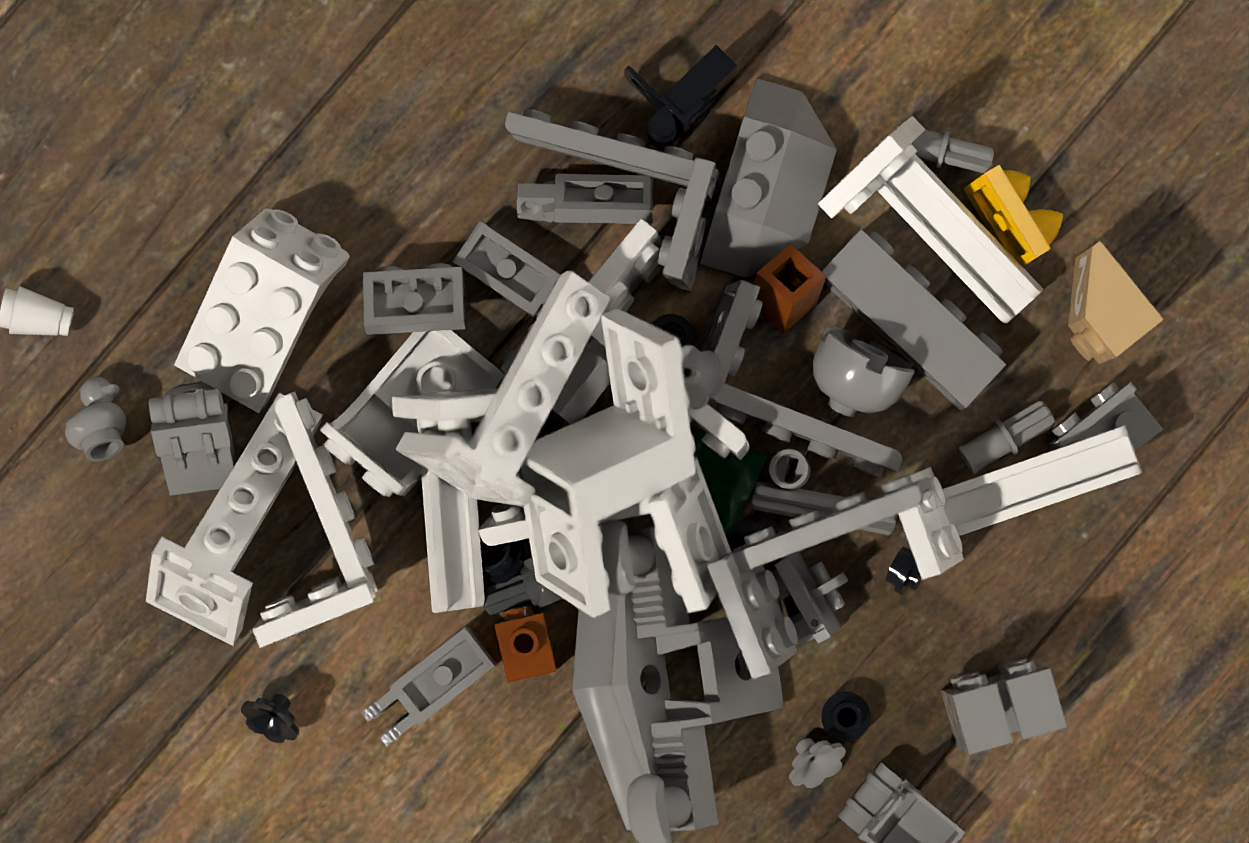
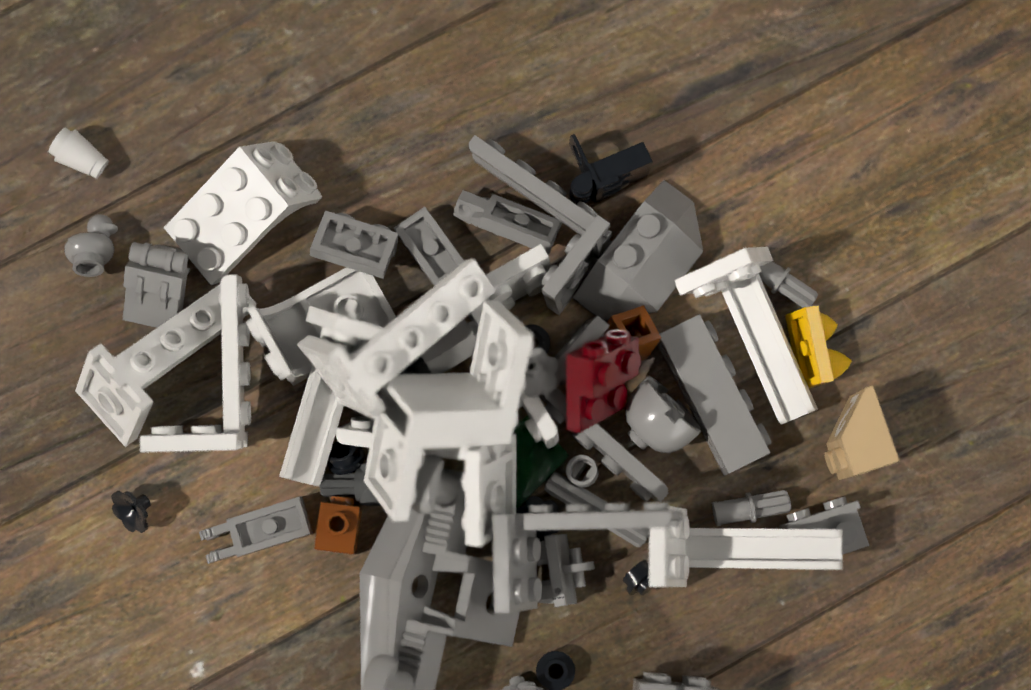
camera: 15 degrees right, 5 degrees down
none -> dark red plate [566,330,641,433]

